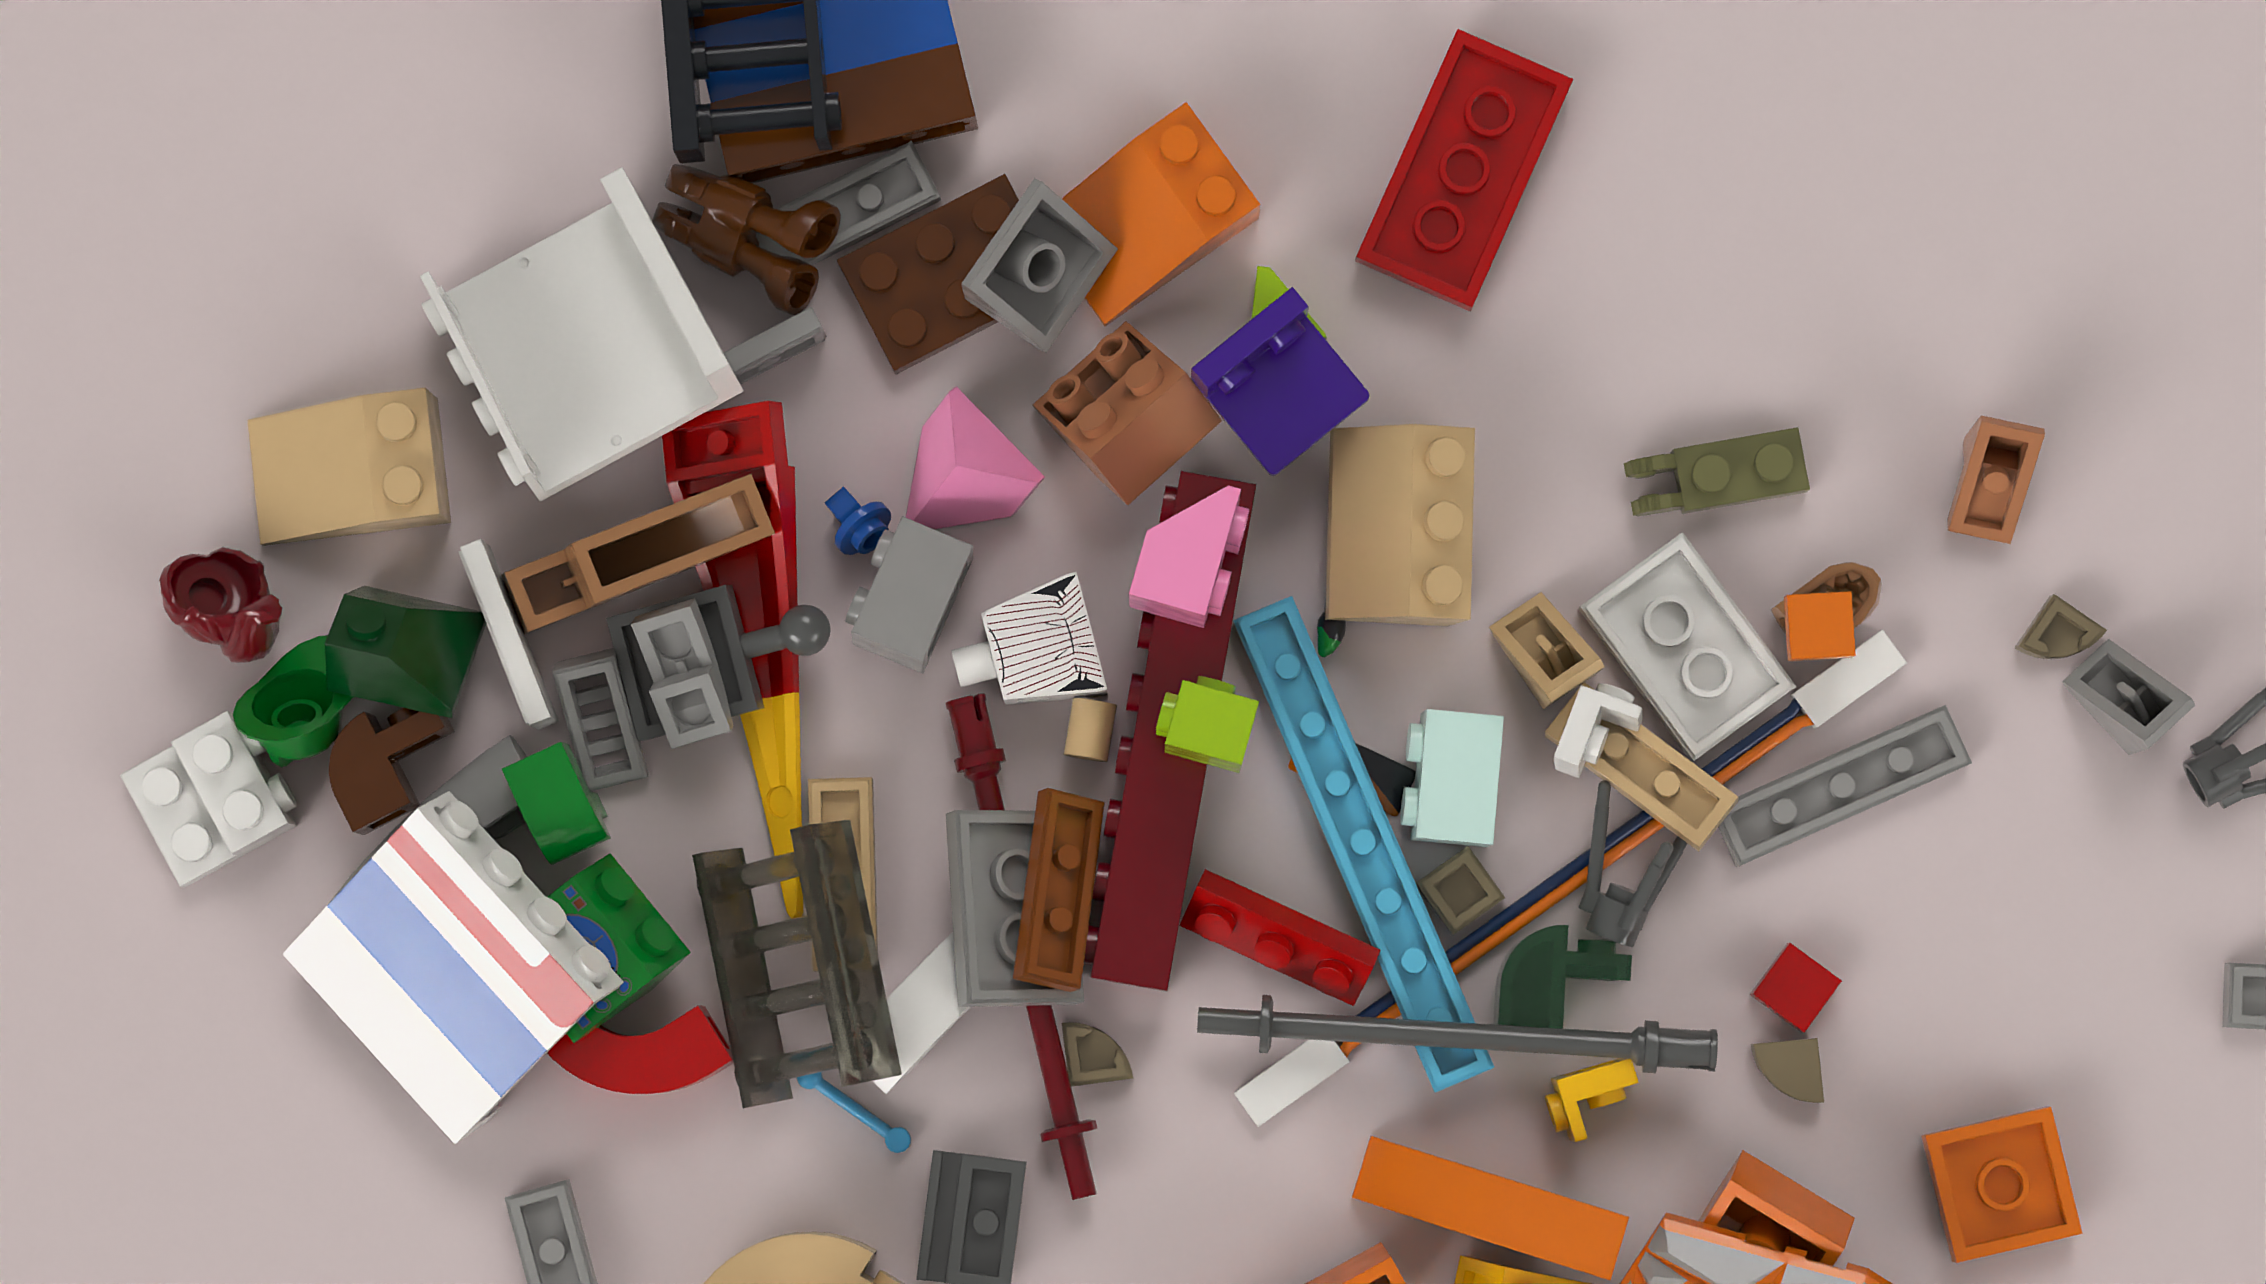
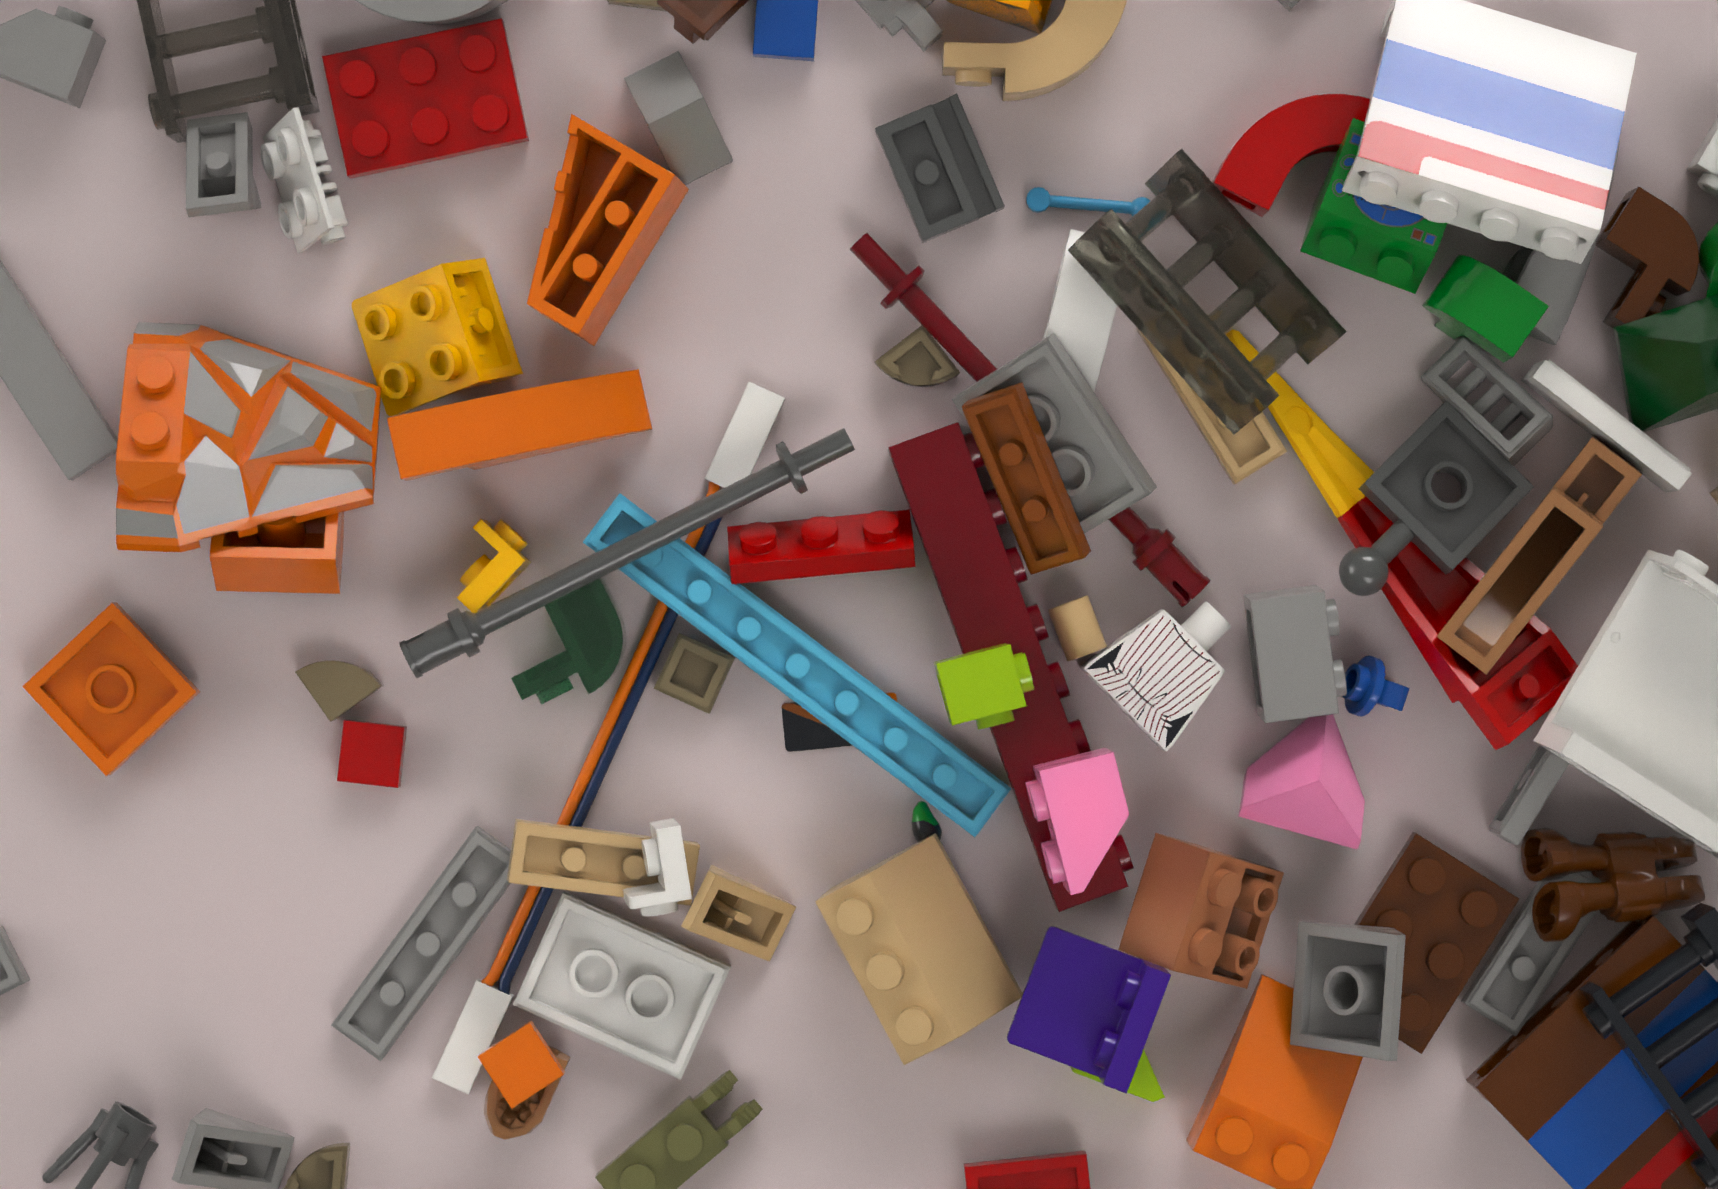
camera: 145 degrees right, 5 degrees up
light grey slope [631,598,733,749] -> none
light aqua brick [1401,709,1504,847] -> none
dark grey plant [1578,780,1688,947] -> none

